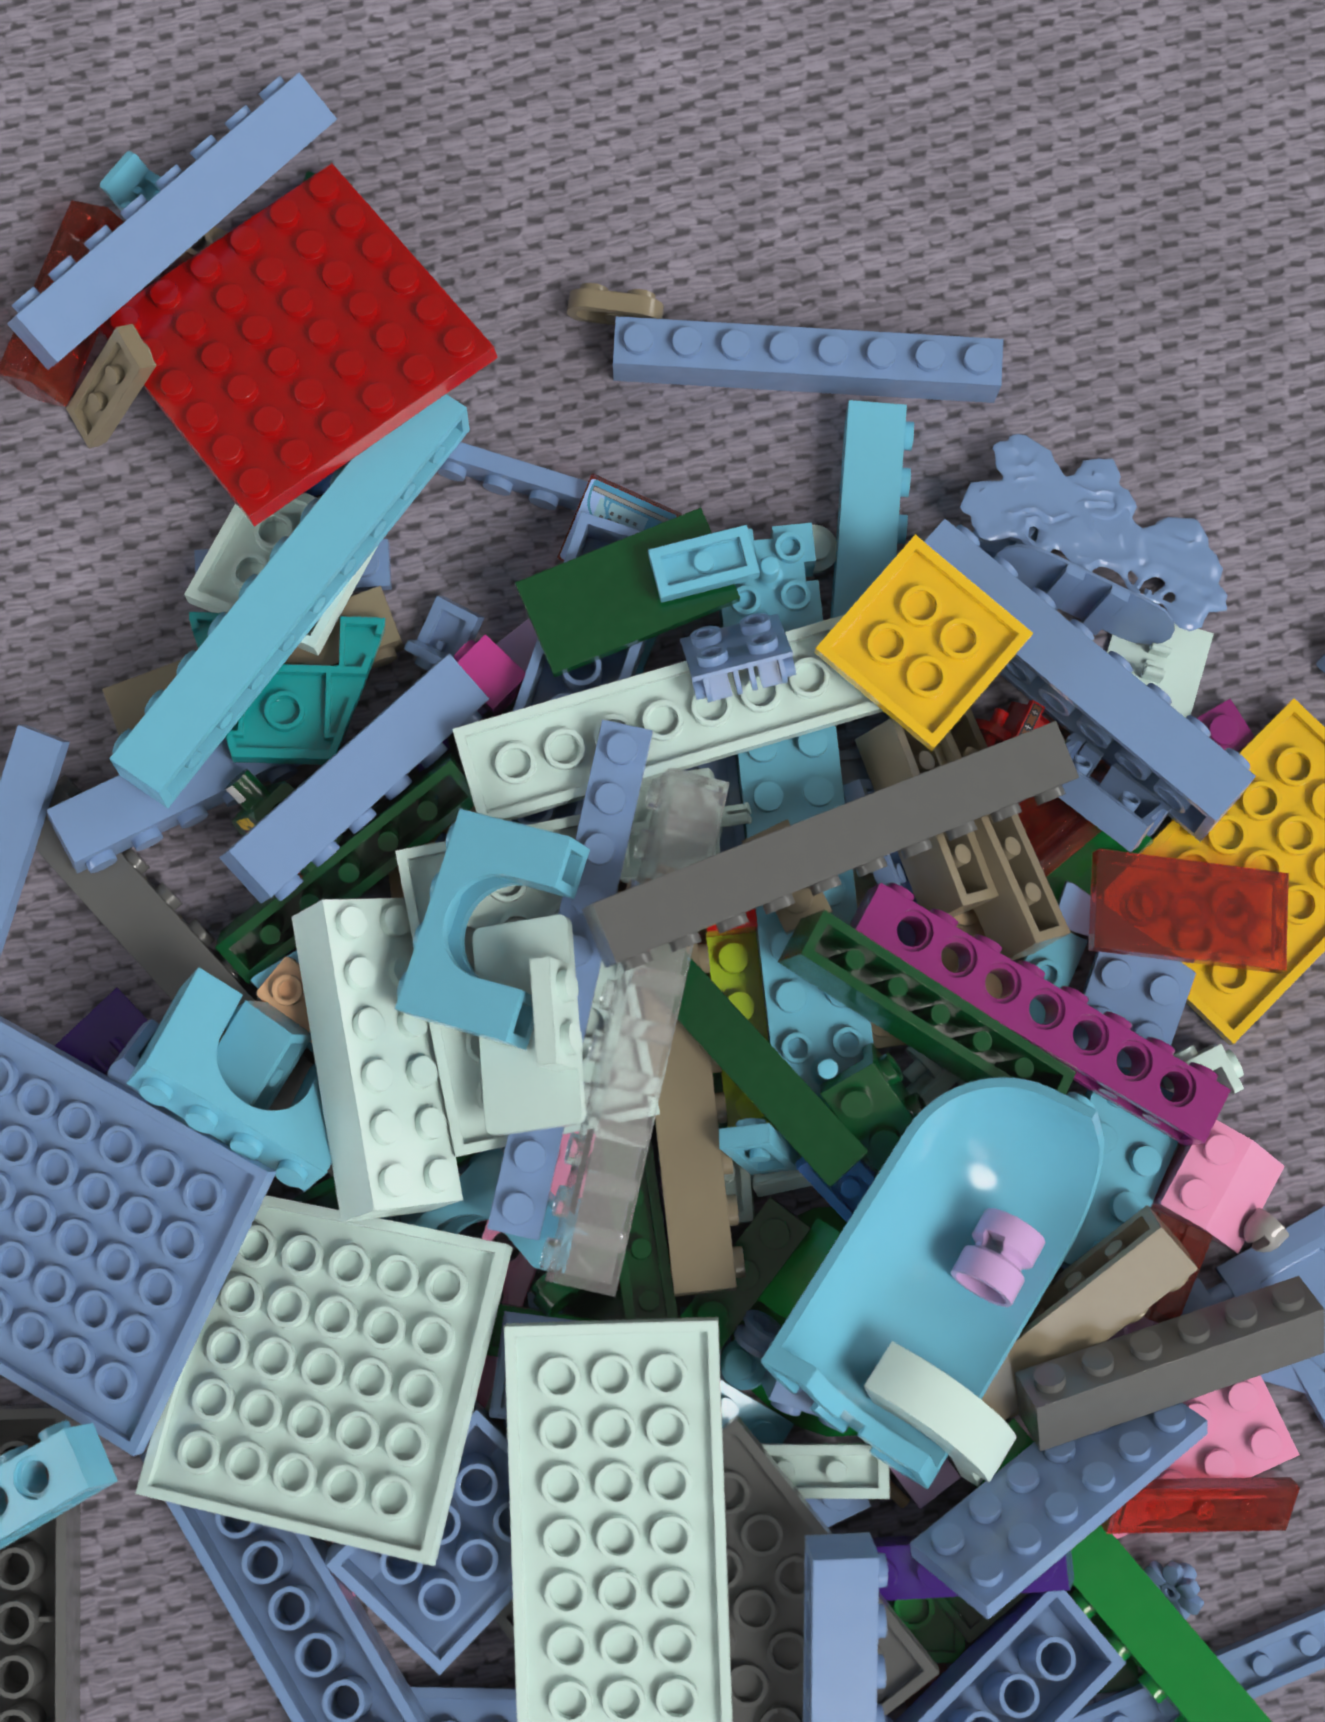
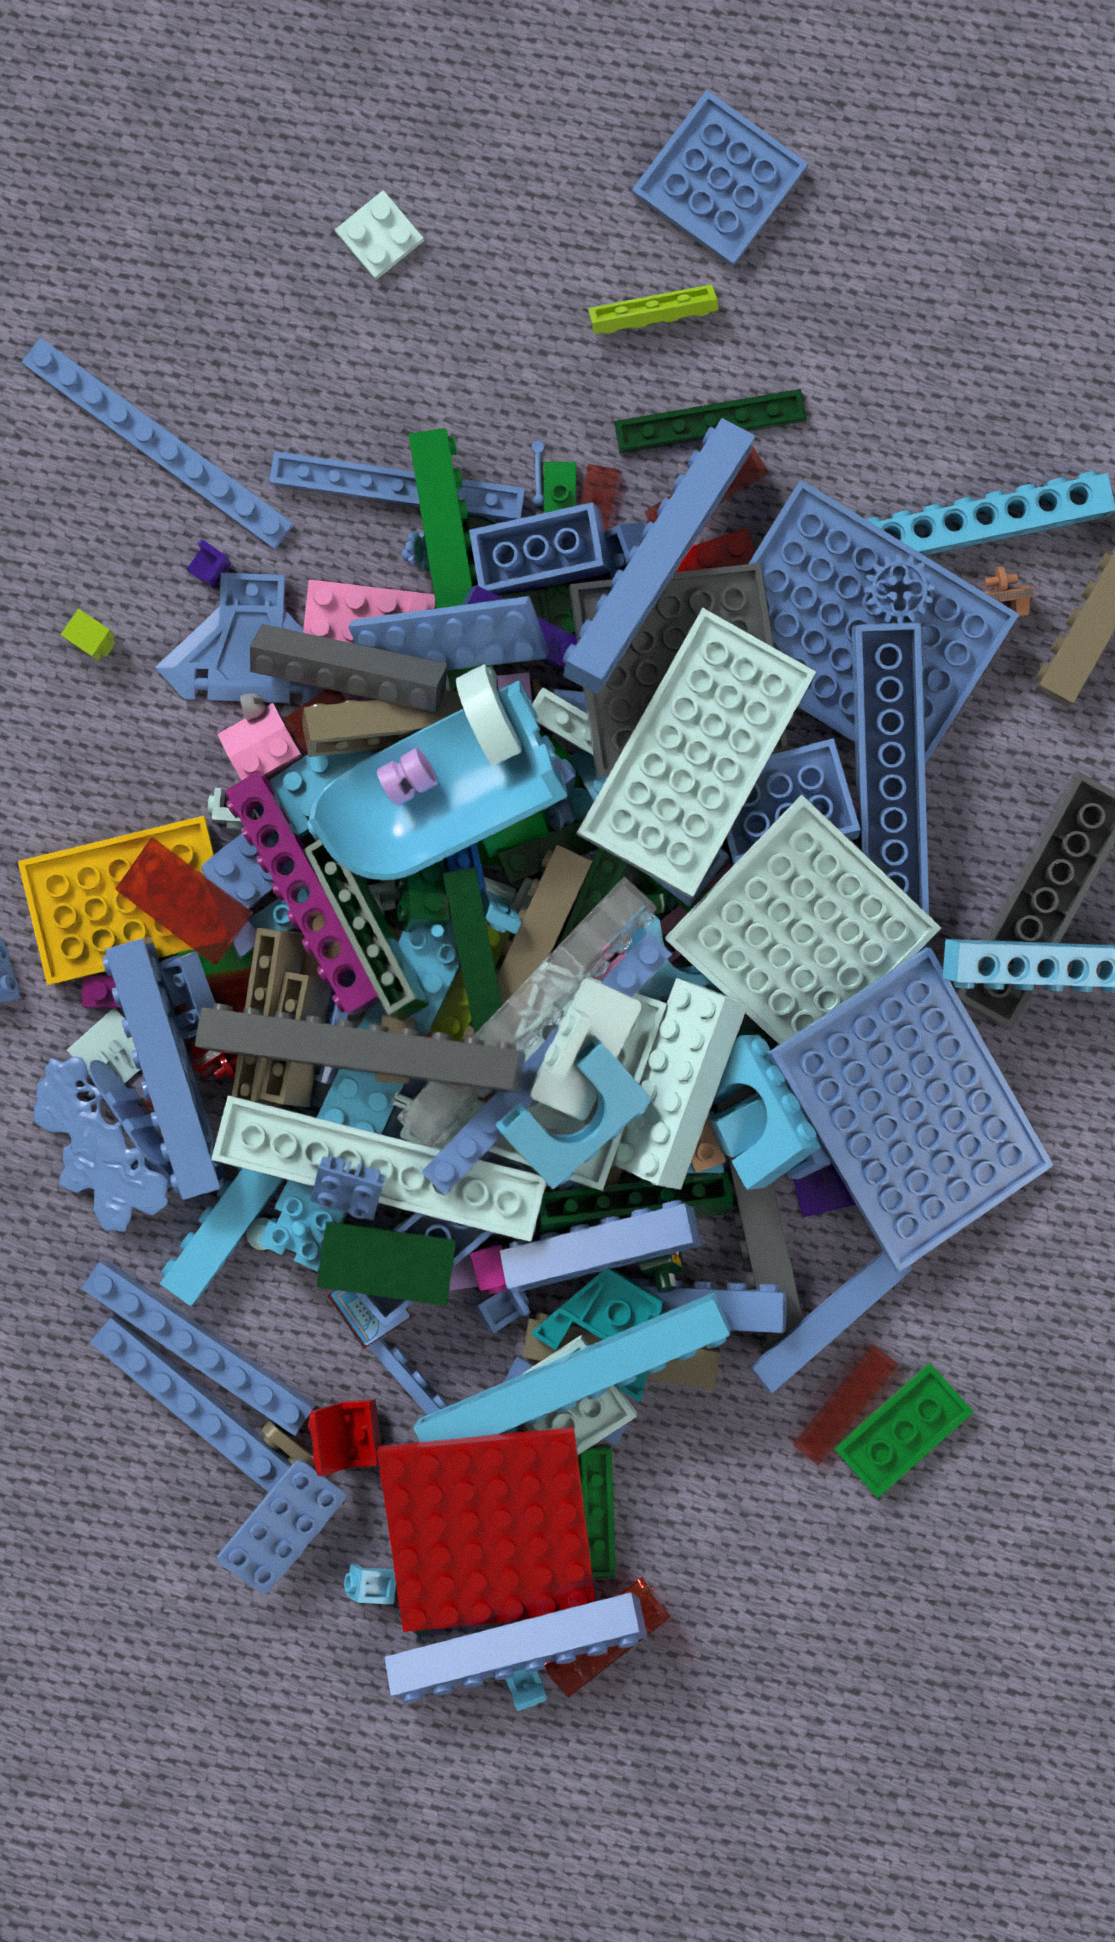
camera: 140 degrees left, 5 degrees up
dark tan plate [66,324,156,449] -> none
medium azure plate [648,525,760,603] -> none
yellow plate [814,535,1033,752] -> none
clear red tile [1101,1477,1300,1534] -> none
none -> medium blue brick [90,1315,292,1493]
none -> medium blue bracket [217,1459,346,1594]
none -> red bracket [309,1399,382,1476]
none -> medium azure bracket [344,1564,396,1604]
none -> green tile [580,1446,616,1578]

